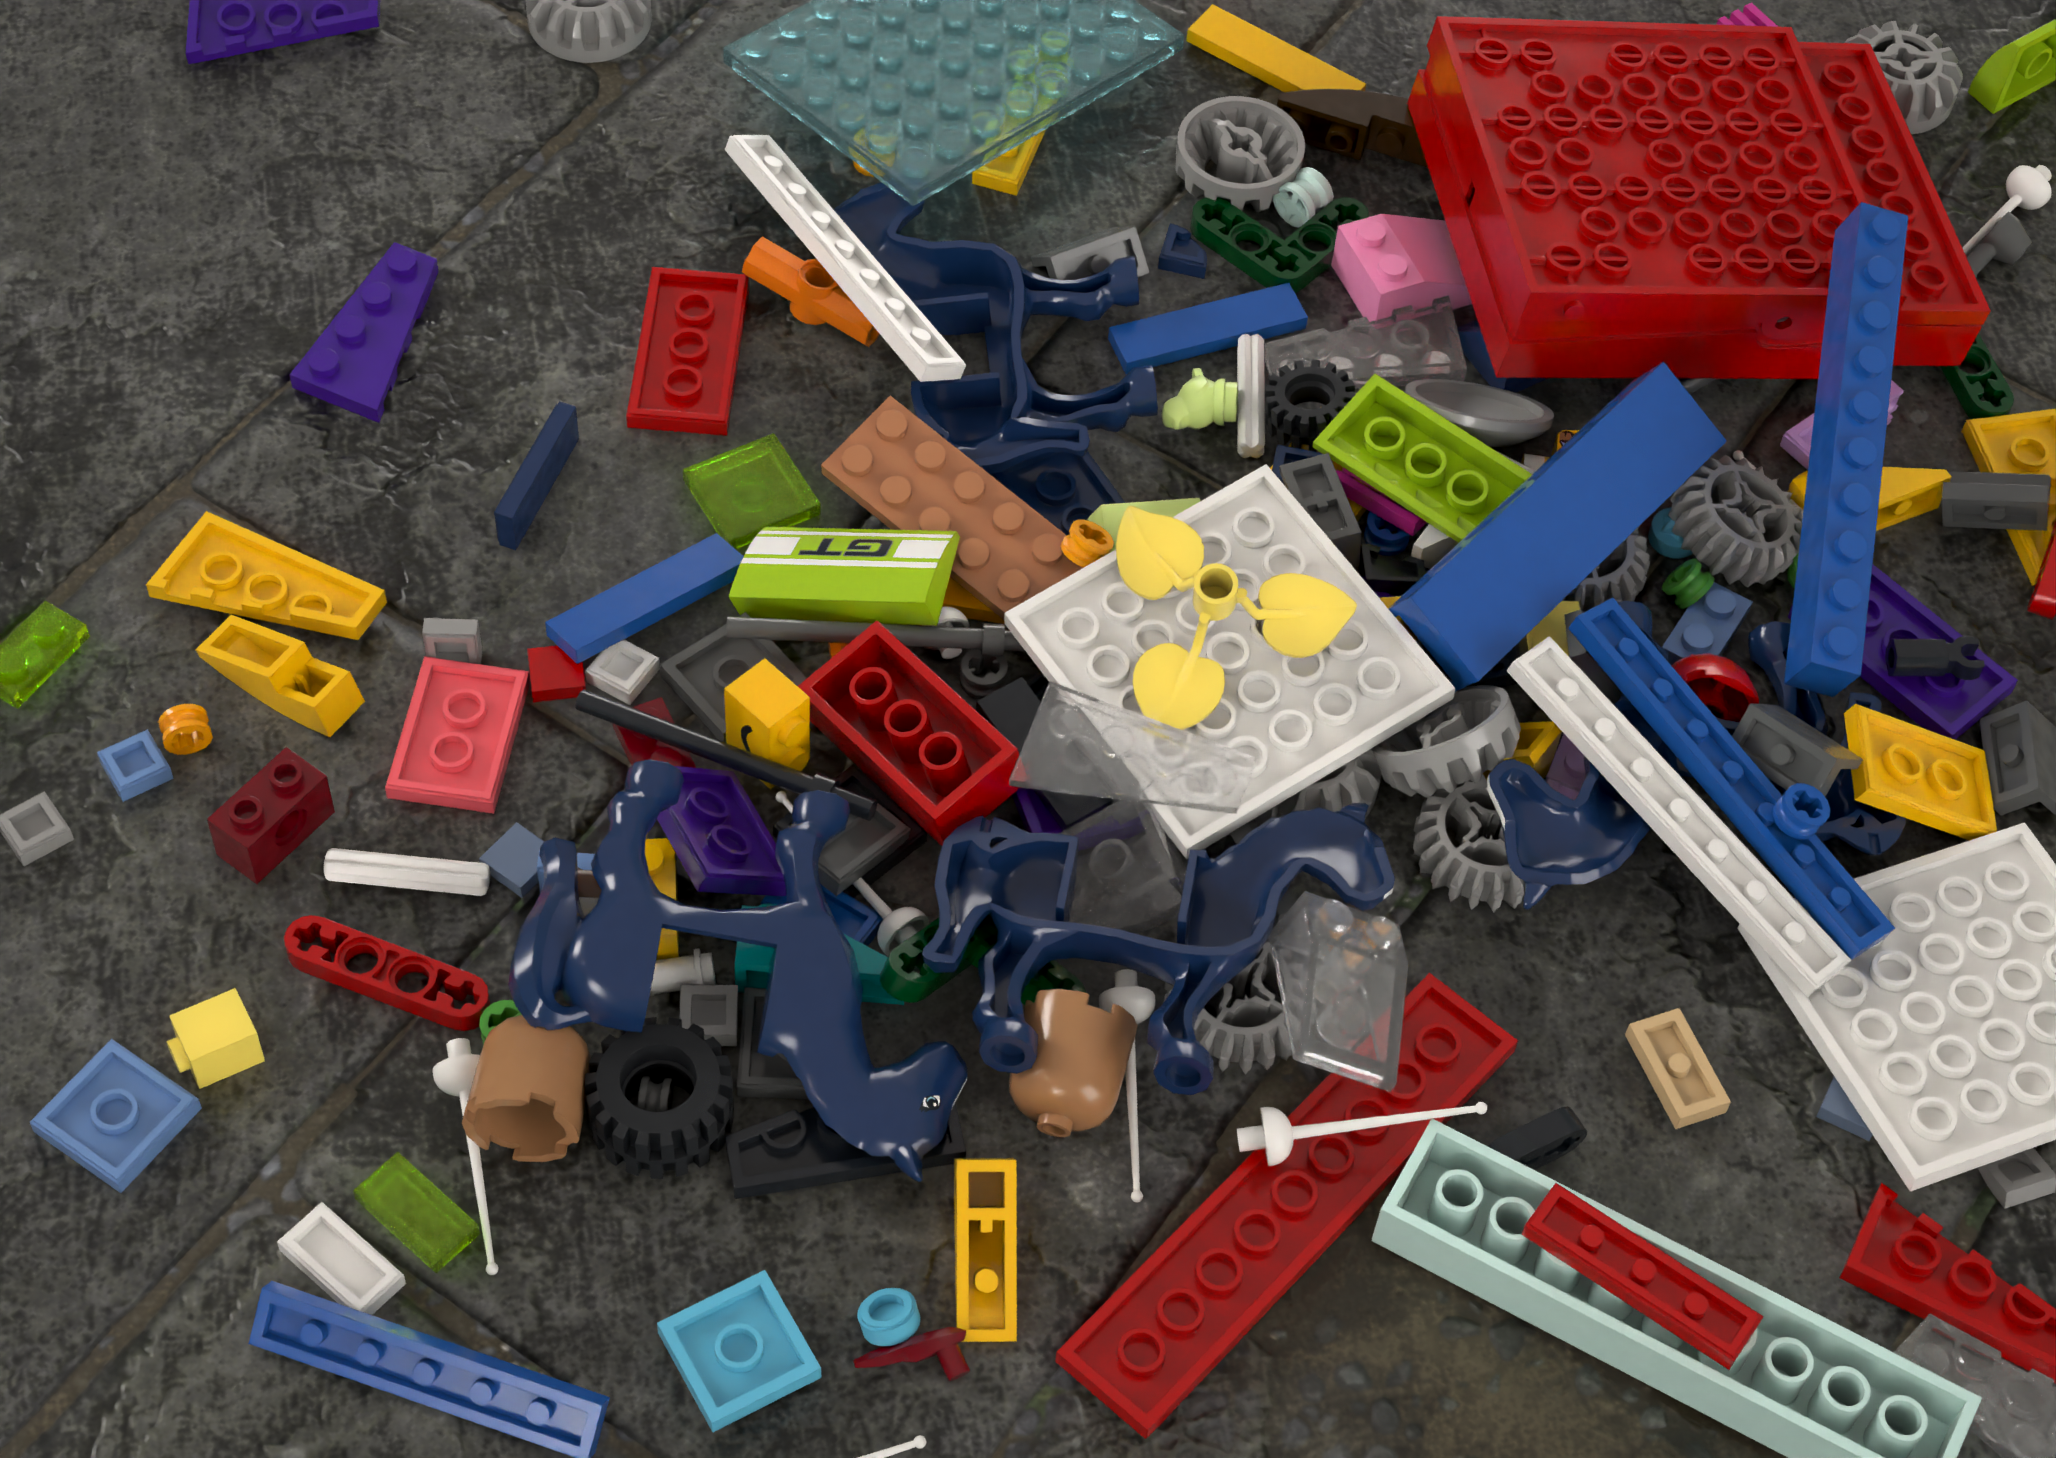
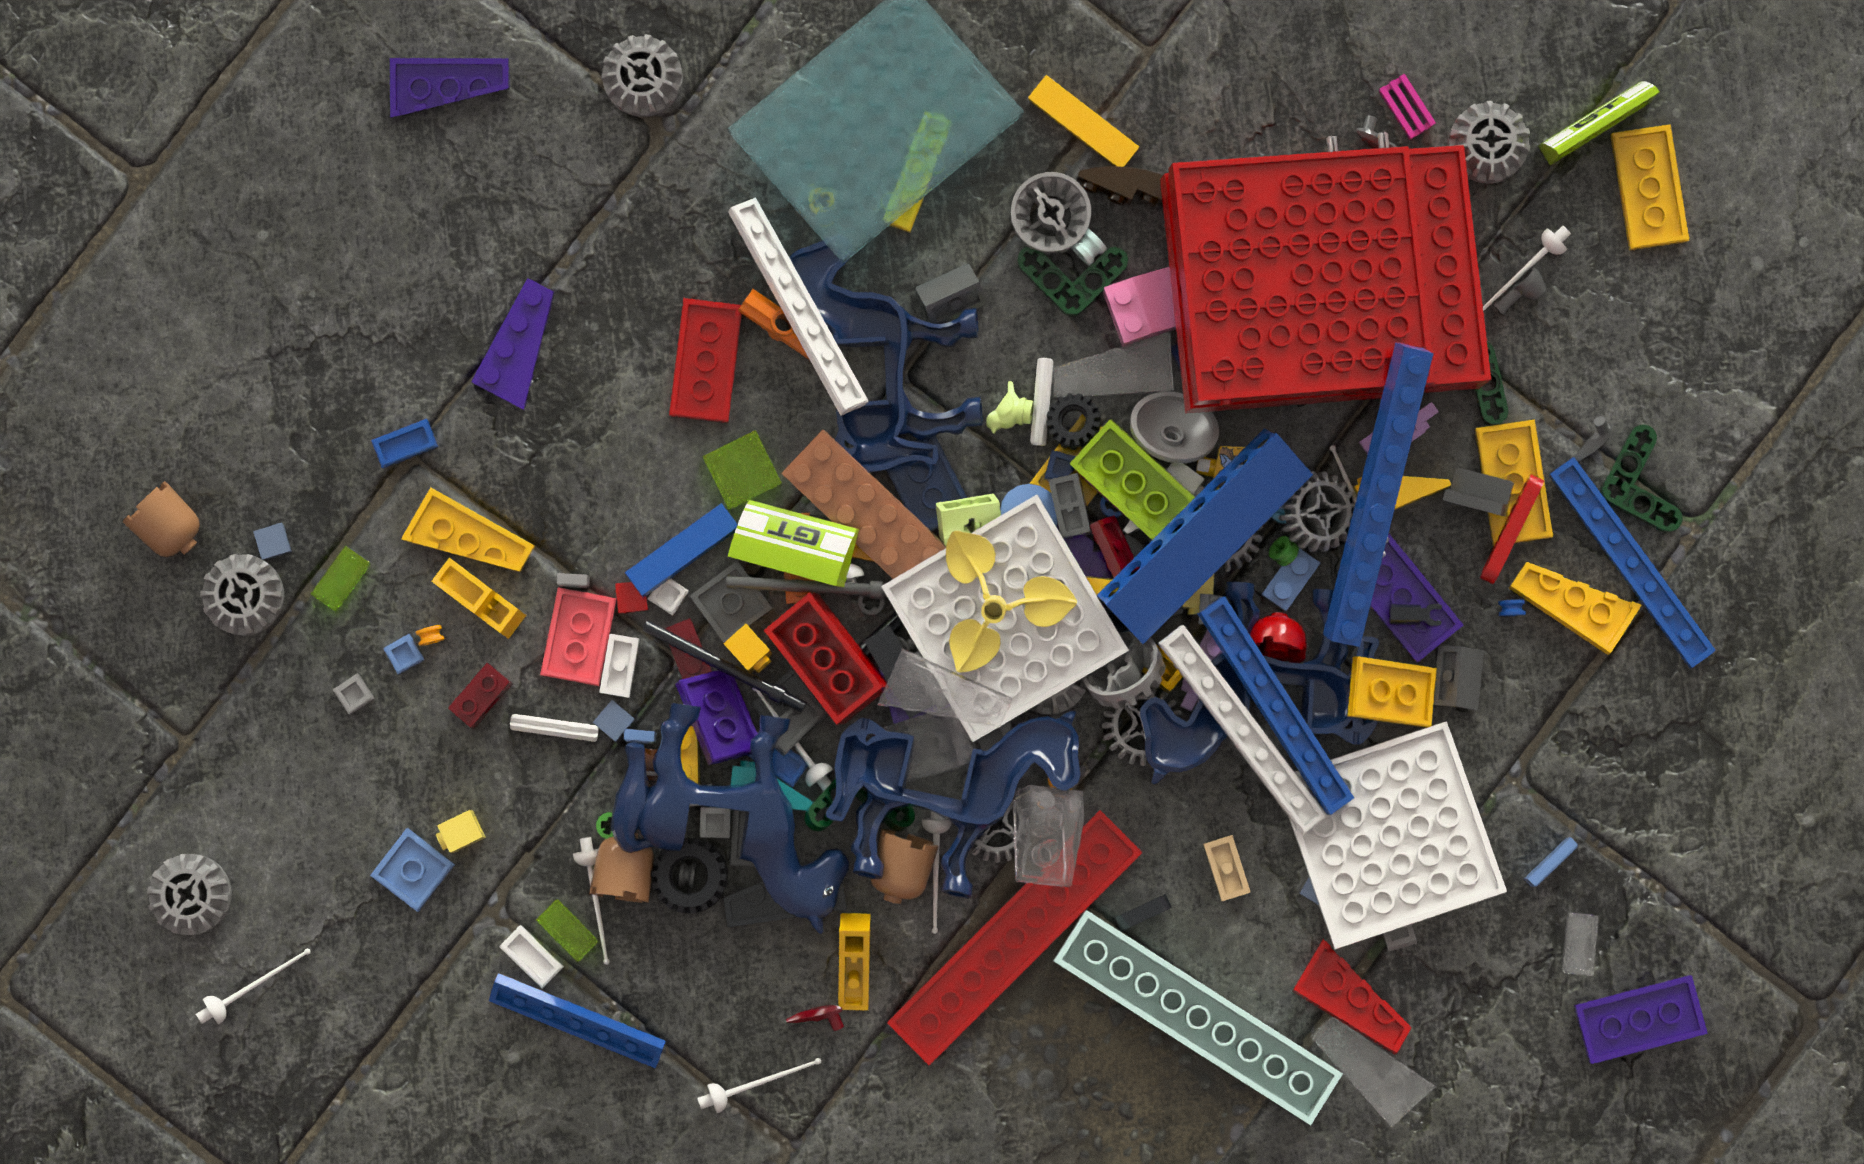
camera: 10 degrees right, 30 degrees up
red beam [284,915,490,1031] -> none
dark blue tile [494,401,579,550] -> none
medium azure plate [657,1270,821,1433] -> none
medium azure tile [857,1288,921,1346] -> none
light orange bush [1060,519,1114,568] -> none
blue tile [1108,283,1308,374] -> none
dark blue tile [1158,223,1207,279] -> none
white sword [1236,1102,1487,1166] -> none
red tile [1521,1183,1764,1370] -> none
dark grey panel [1732,703,1863,796] -> none
blue bush [1772,783,1830,839] -> none
none -> blue tile [371,419,438,469]
none -> white plate [599,634,640,698]
none -> dark red plate [1089,515,1139,578]

